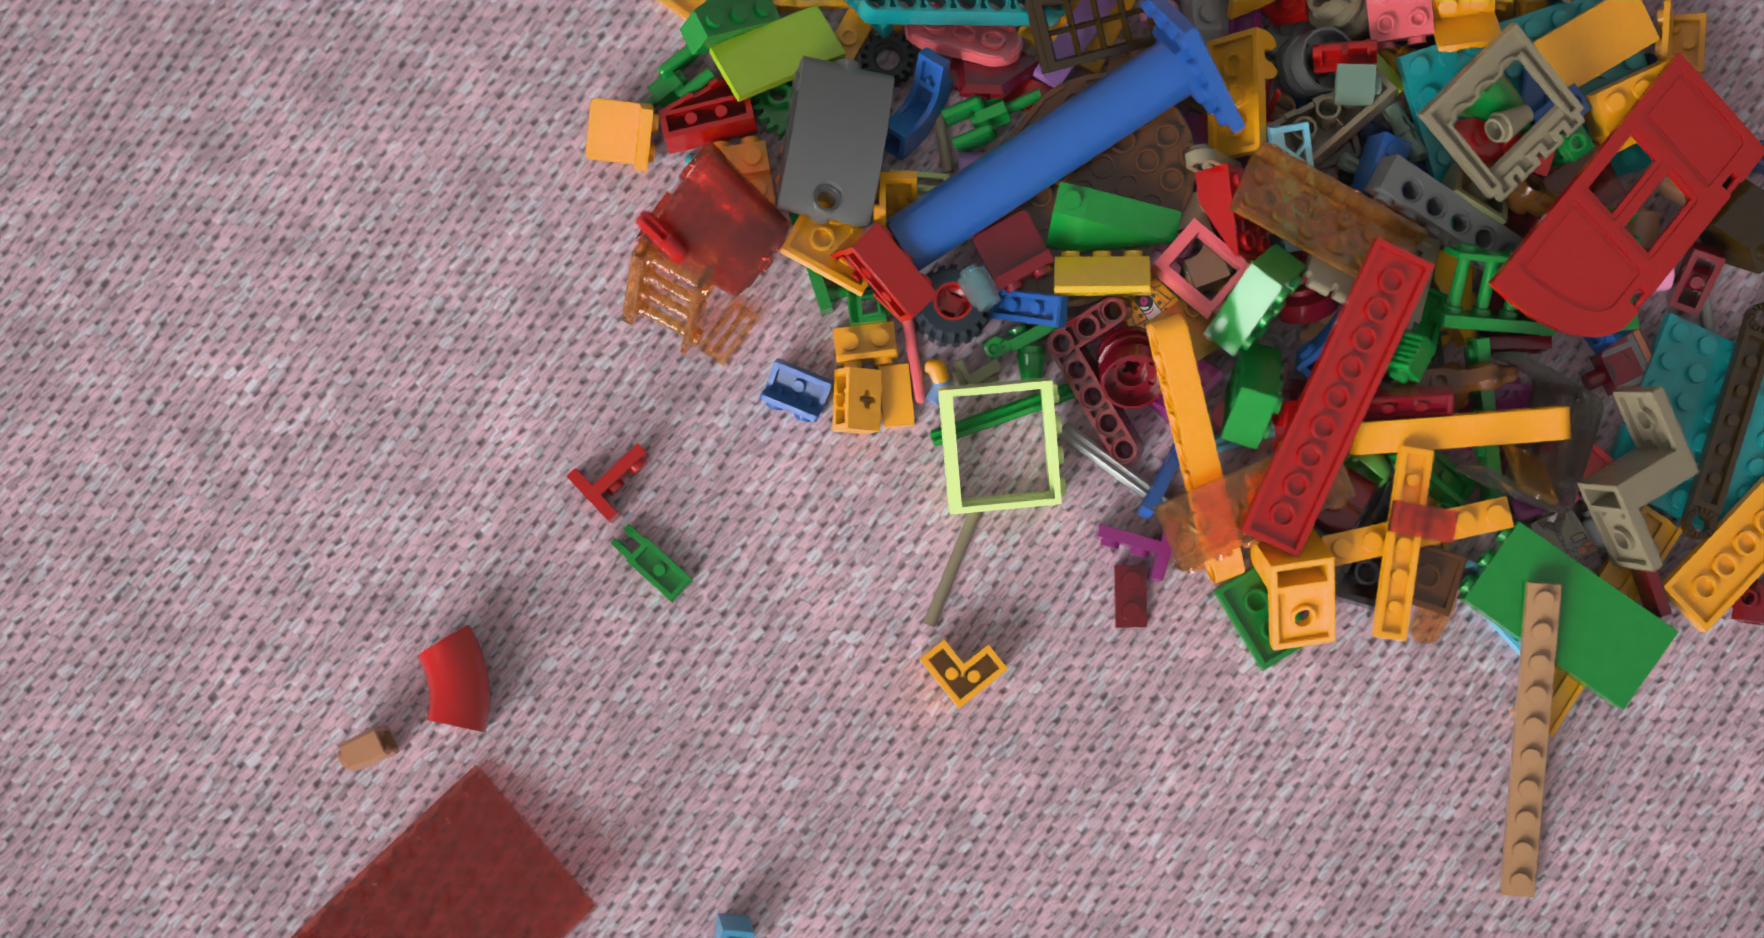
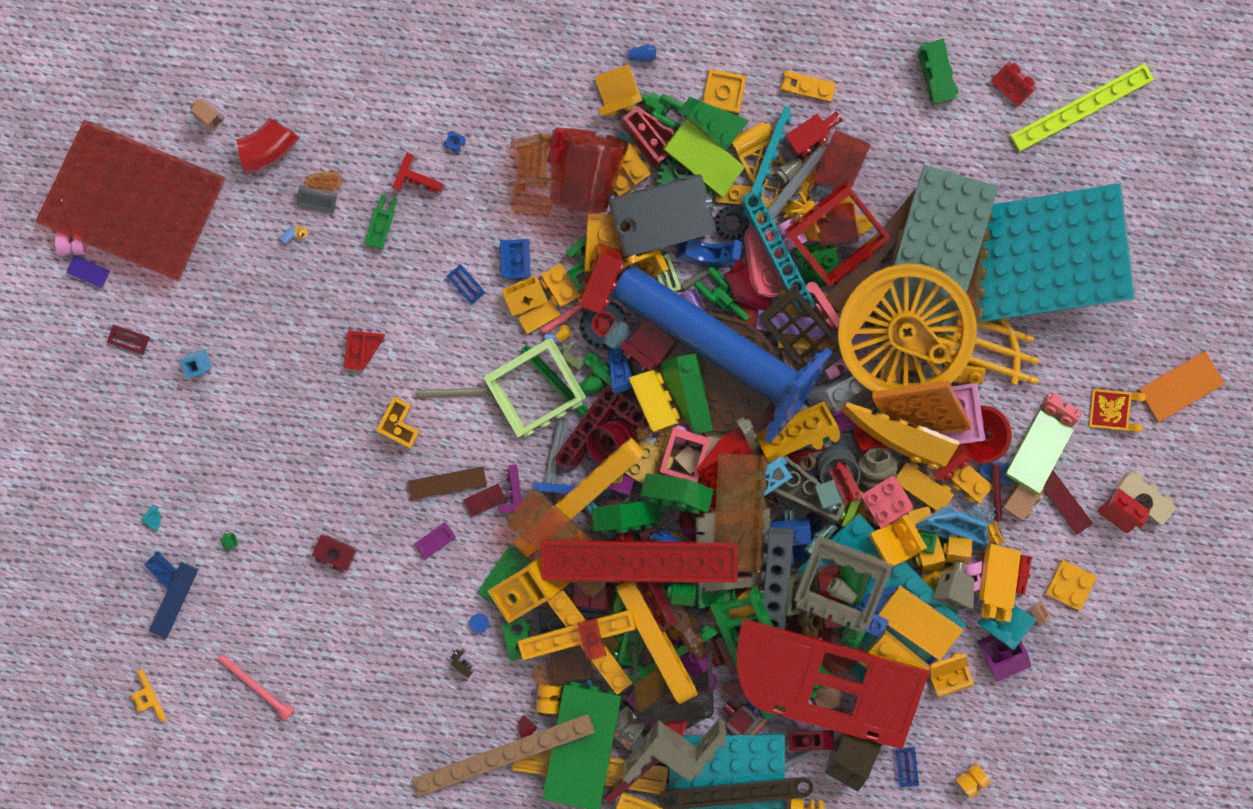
camera: 70 degrees right, 5 degrees up
none -> arm [280,226,308,245]
none -> dark grey tile [297,186,337,213]
none -> clear orange tile [304,171,343,192]
none -> dark red brick [312,534,358,573]
none -> red wing [344,330,386,370]
none -> reddish brown tile [408,466,487,500]
none -> magenta tile [414,522,456,559]
none -> blue plate [443,131,466,154]
none -> clear blue tile [446,264,486,305]
none -> dark brown bracket [450,648,474,678]
none -> blue tile [470,613,489,633]
none -> green brick [501,617,532,661]
none -> dark red tile [519,715,538,738]
none -> light orange wheel [536,683,563,714]
none -> blue cone [628,43,656,63]
none -> dark red tile [721,681,743,700]

